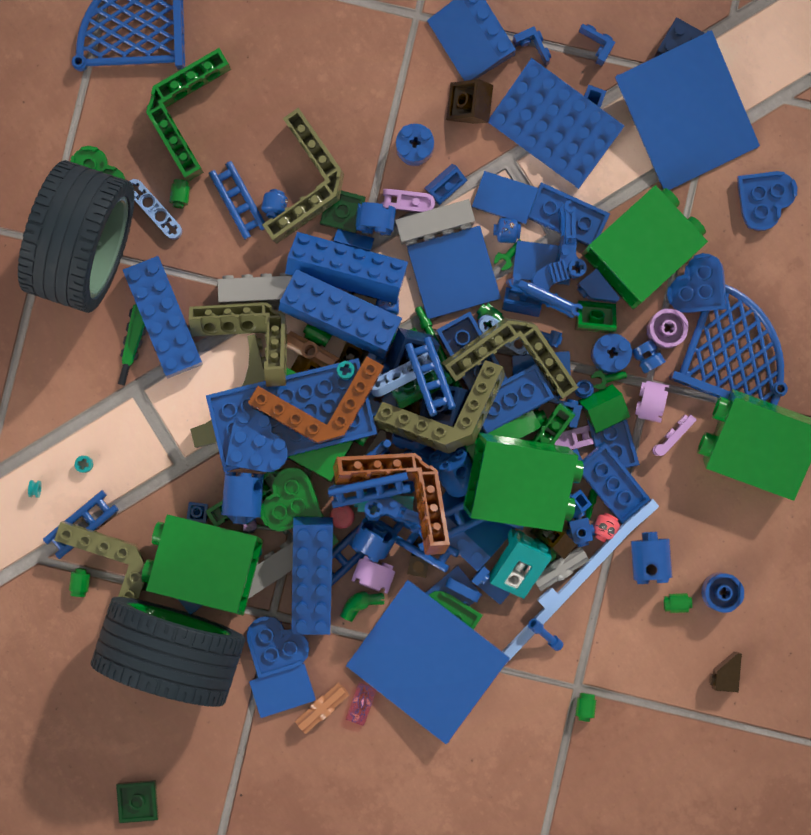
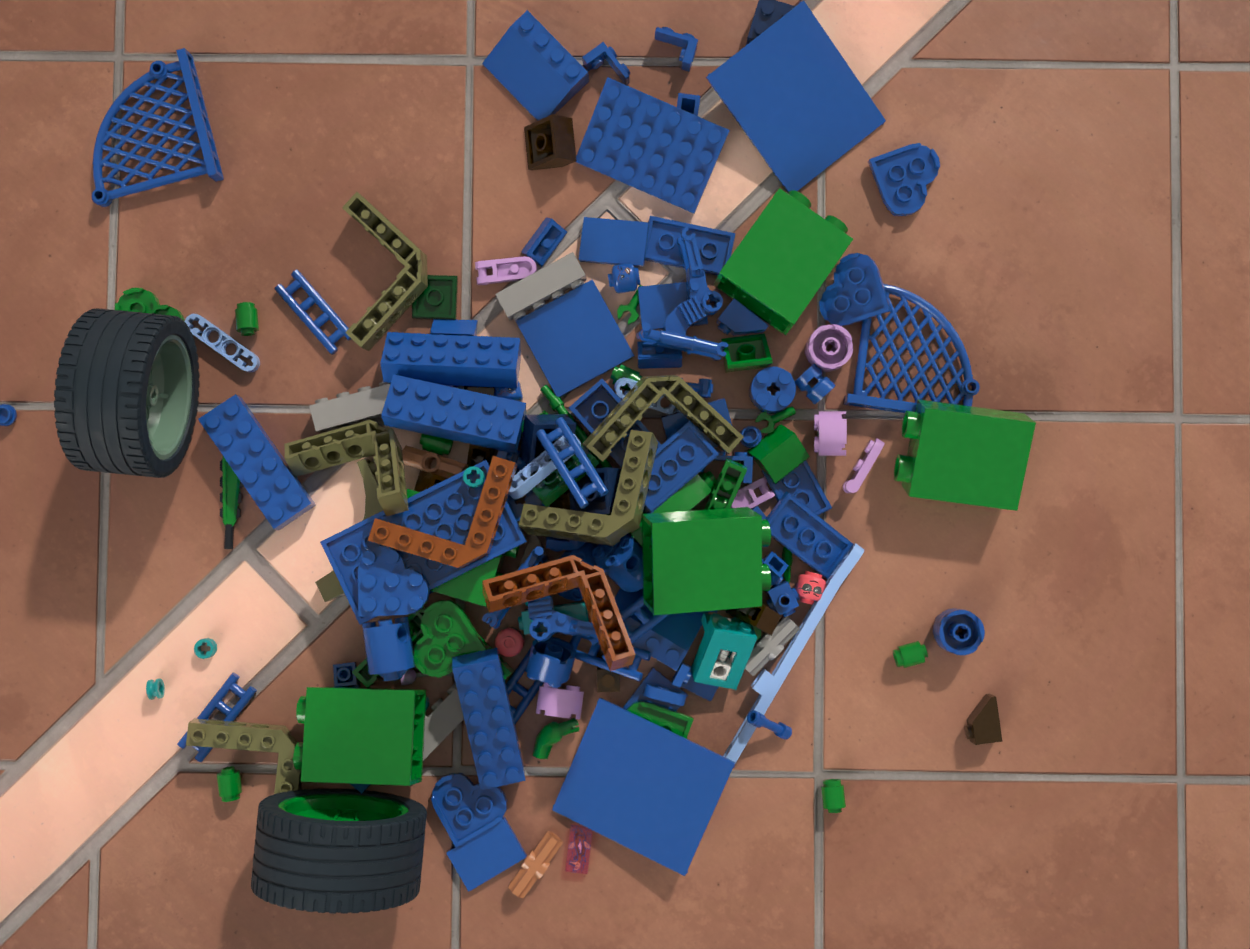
camera: 10 degrees left, 0 degrees up
green brick [146,48,231,181] -> none
blue head [261,189,288,219] -> none
blue bar [328,472,411,509] -> none
blue brick [355,202,396,236] -> none
blue brick [396,123,434,166] -> none
blue cylinder [631,532,673,584] -> none

